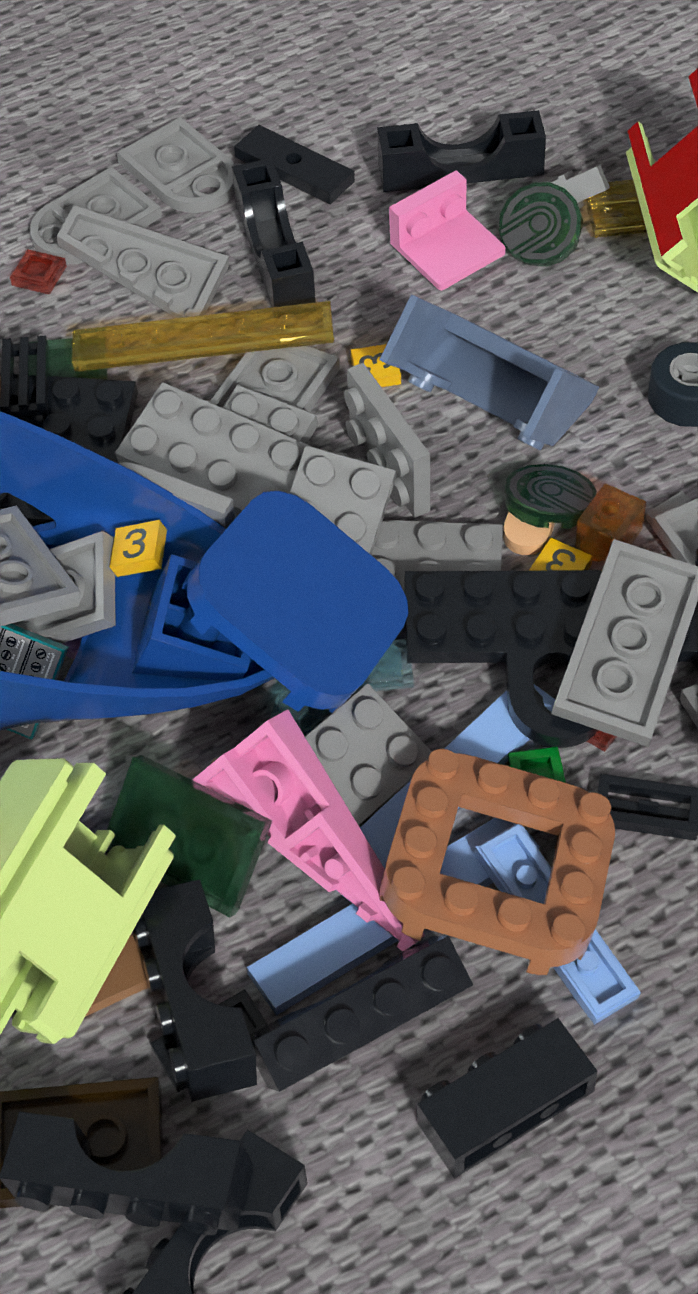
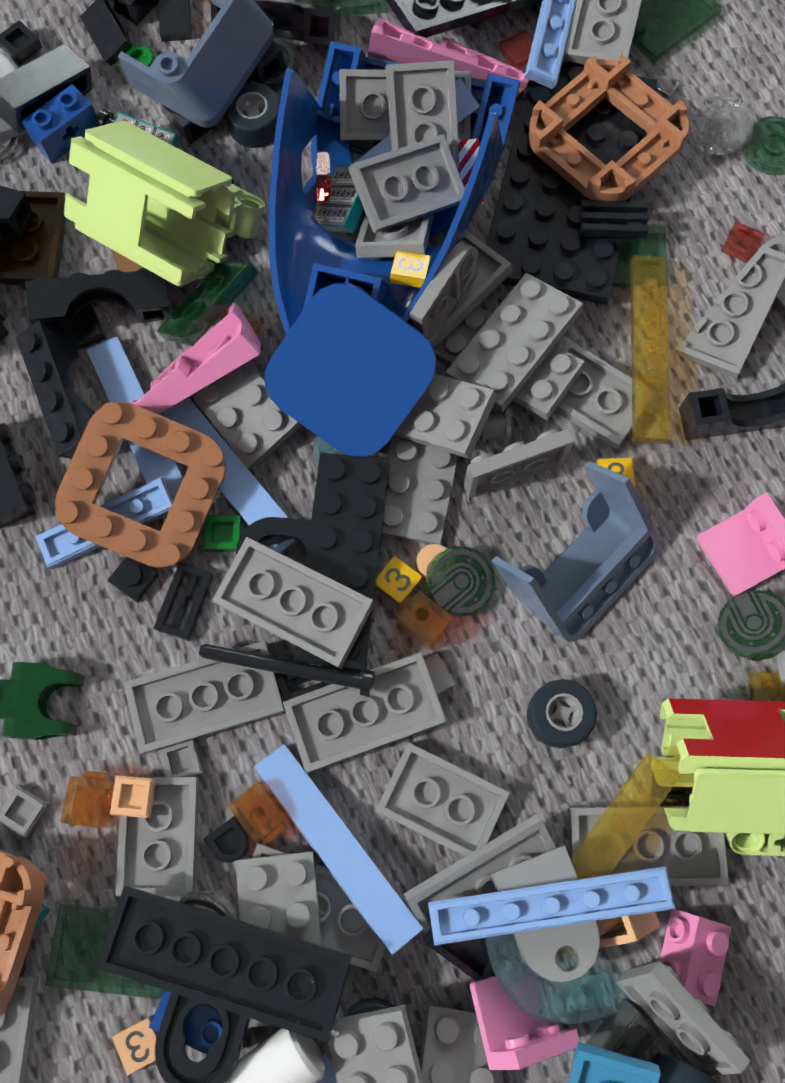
camera: 95 degrees right, 20 degrees up
none -> black plate [107,557,159,603]

